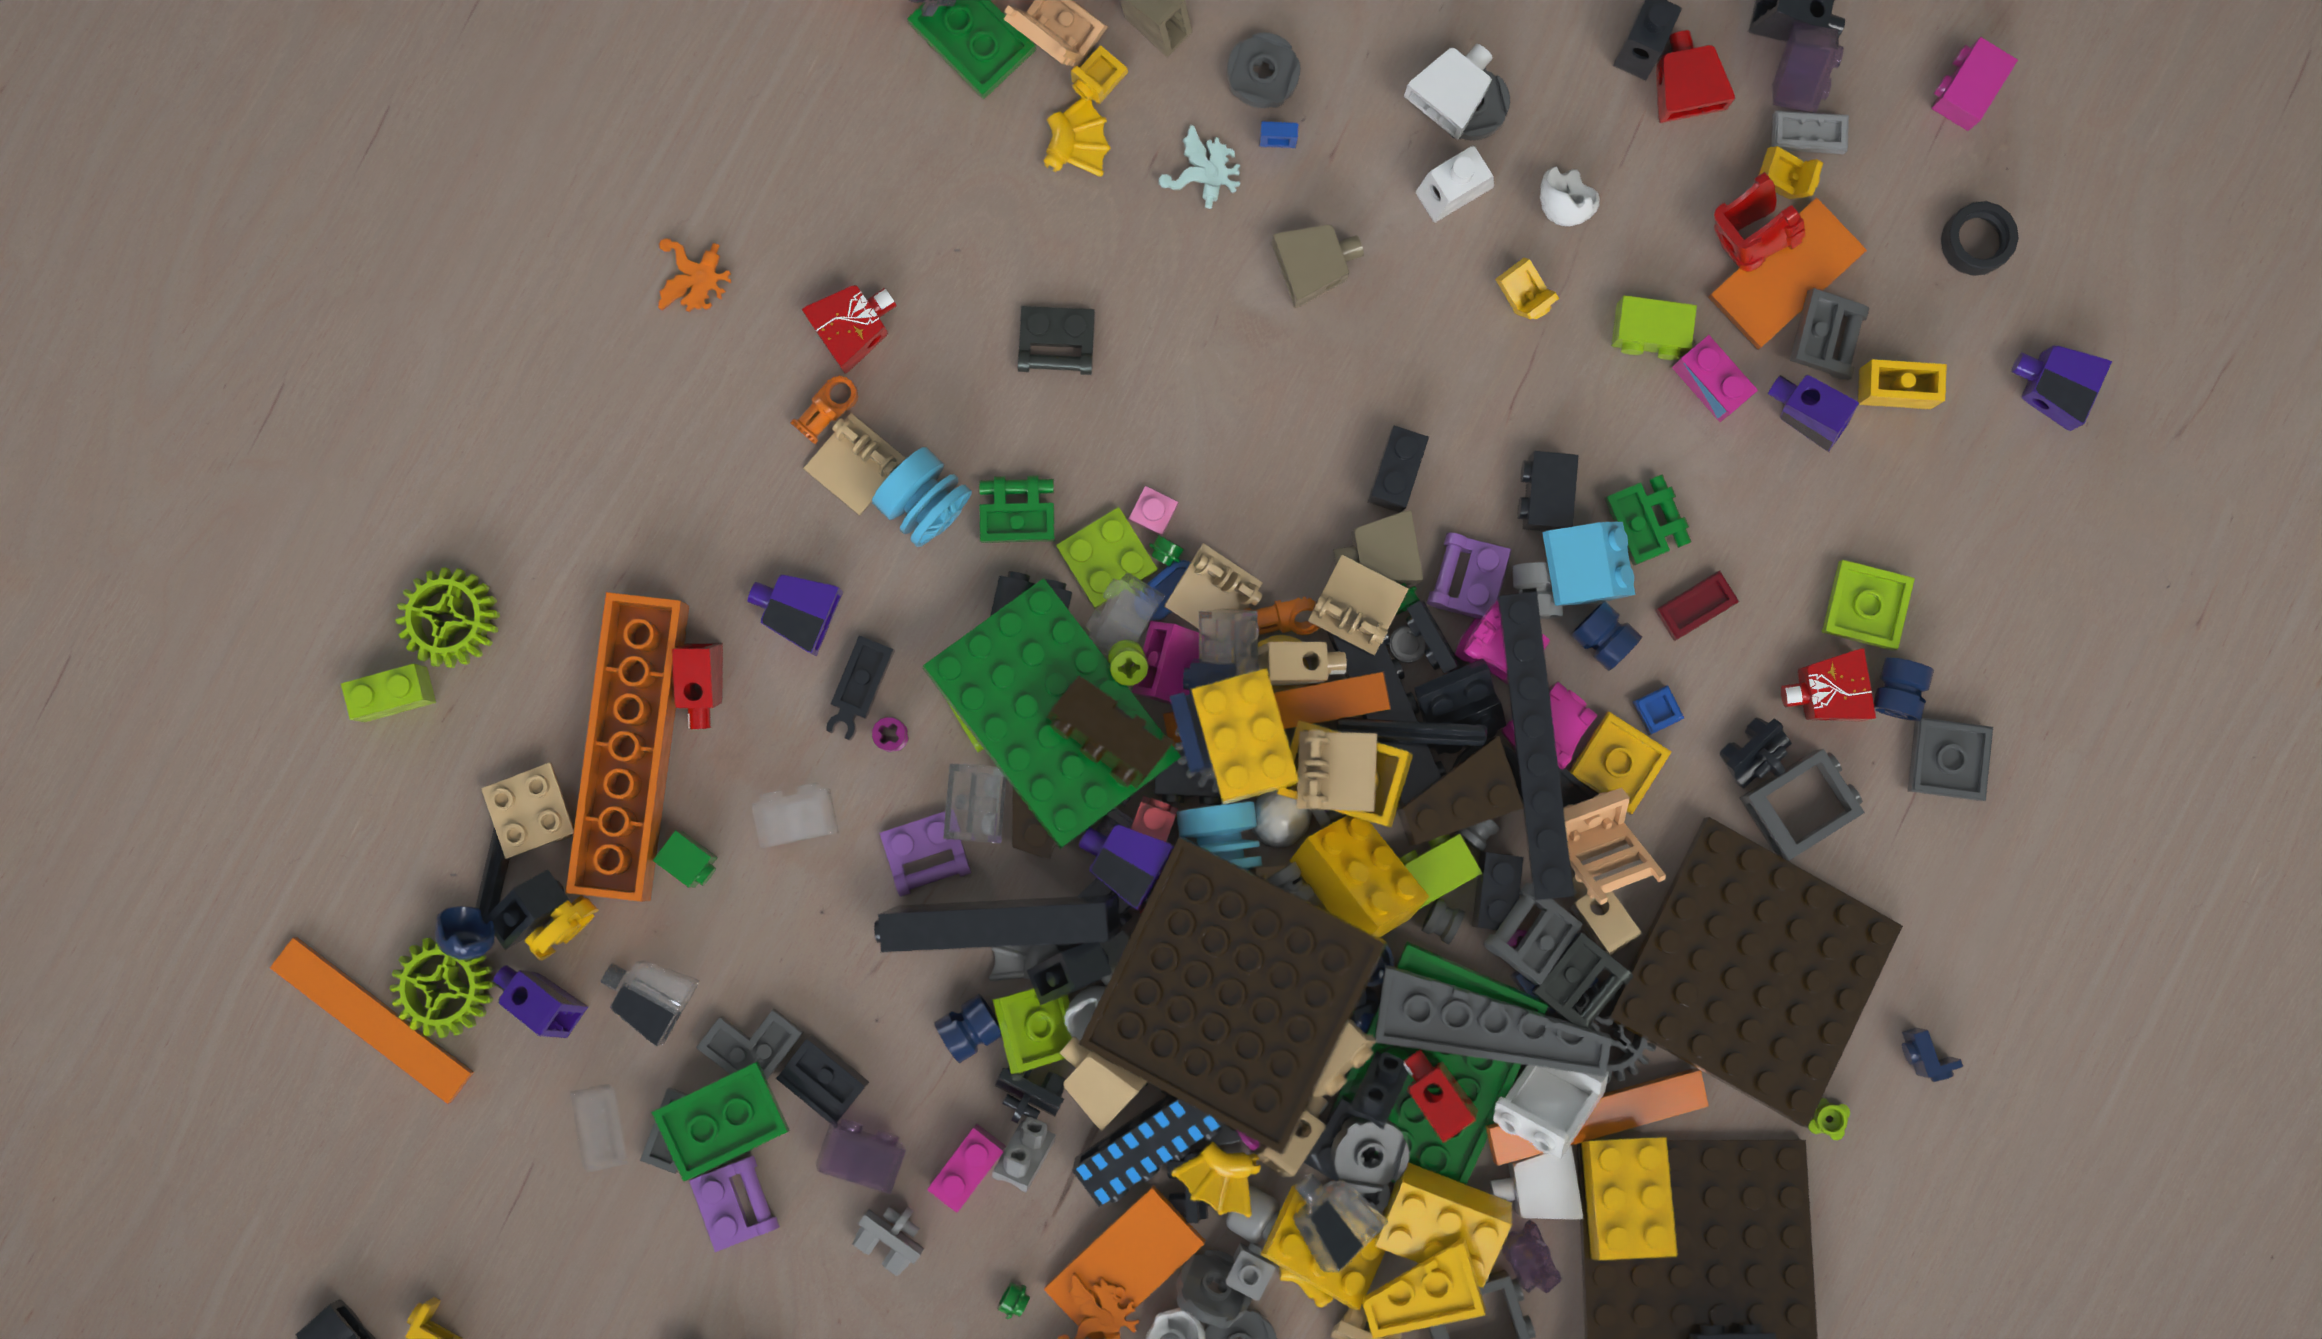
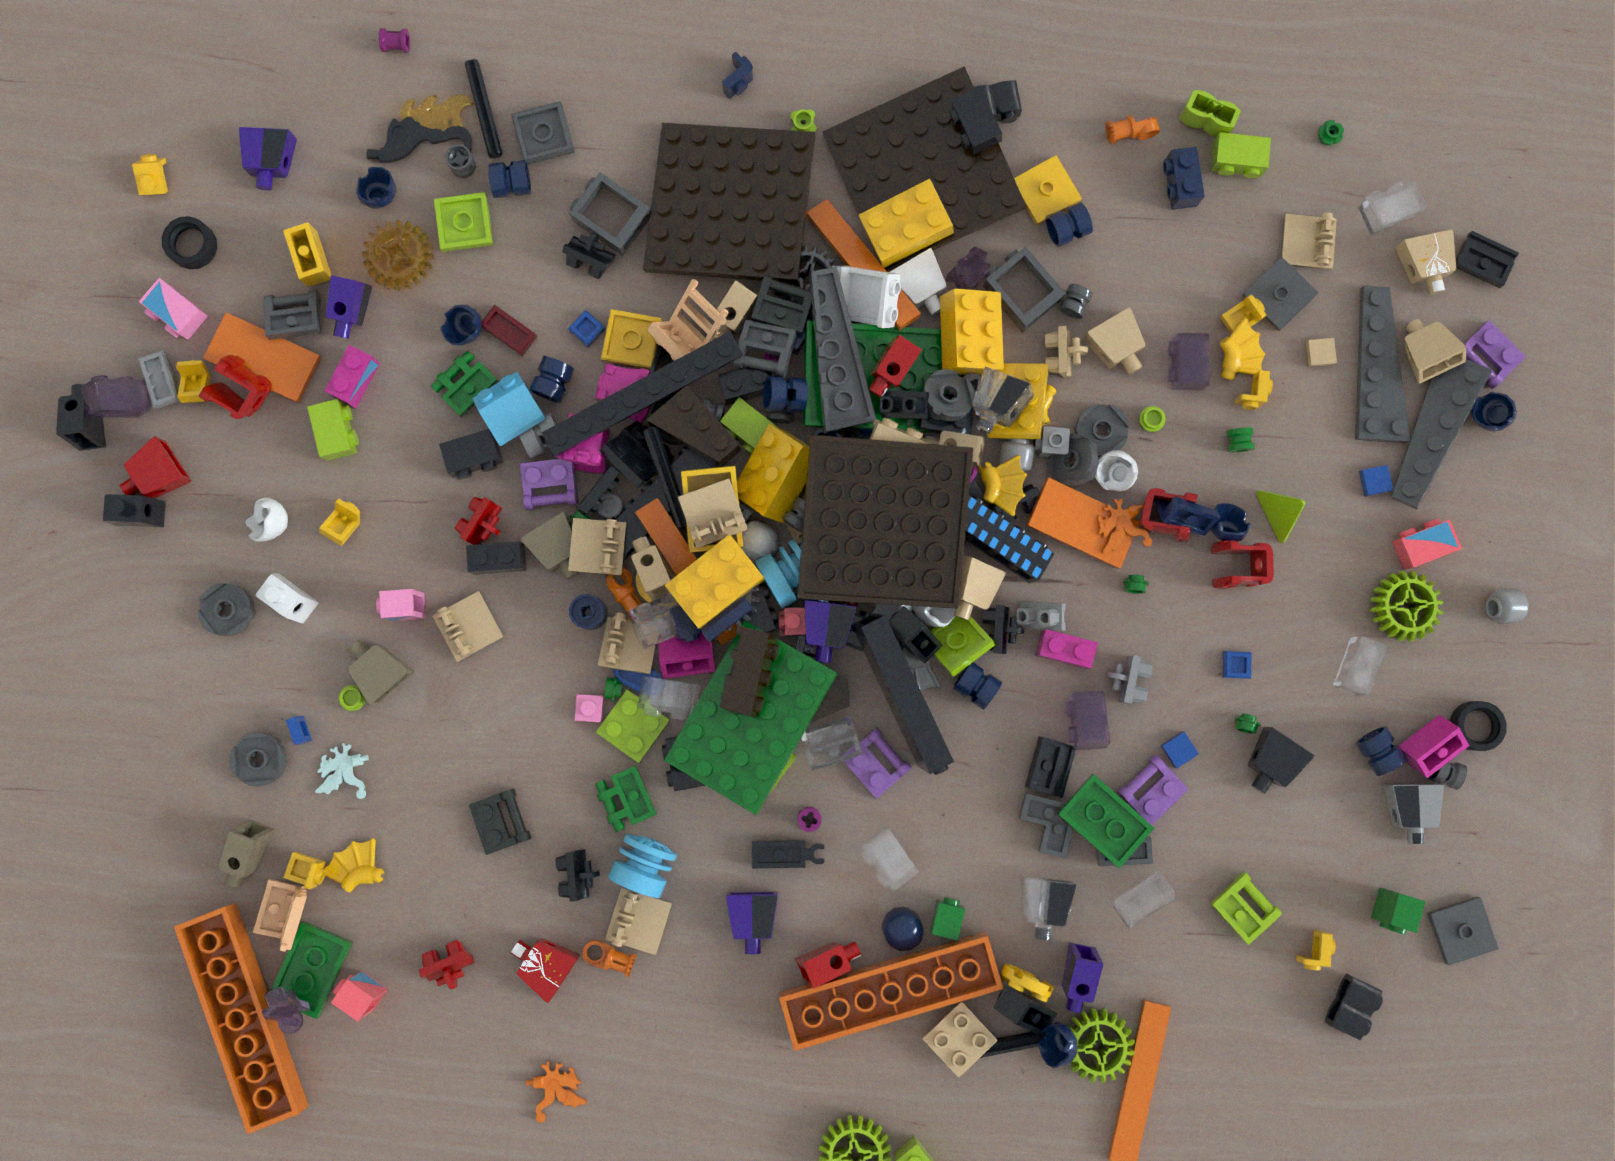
camera: 115 degrees left, 0 degrees up
lime wheel [1108,640,1148,686] -> none
yellow wing [1362,1237,1486,1339] -> none
white torso [1404,44,1493,140] -> none
red torso [1781,648,1876,722] -> none
dark pink brick [1931,37,2018,131] -> none
none -> yellow bracket [132,154,168,195]
none -> bright pink brick [139,278,209,340]
none -> coral brick [331,971,388,1022]
none -> lime plate [339,685,366,711]
none -> dark blue hair [356,167,396,209]
none -> clear yellow gear [362,220,434,291]
none -> piece [367,94,474,163]
none -> bright pink brick [376,589,426,621]
none -> magenta bush [379,28,410,53]
none -> red hips [419,940,475,990]
none -> tan hinge [433,591,504,662]
none -> dark blue hair [440,304,482,345]
none -> dark grey wheel [445,144,476,178]
none -> red hips [455,497,502,545]
none -> black axle [465,59,503,159]
none -> black hips [555,849,600,902]
none -> dark blue wheel [569,594,608,630]
none -> dark blue wheel [763,376,808,413]
none -> dark blue hair [882,907,924,951]
none -> blue tile [1160,732,1199,768]
none -> lime plate [1210,871,1282,945]

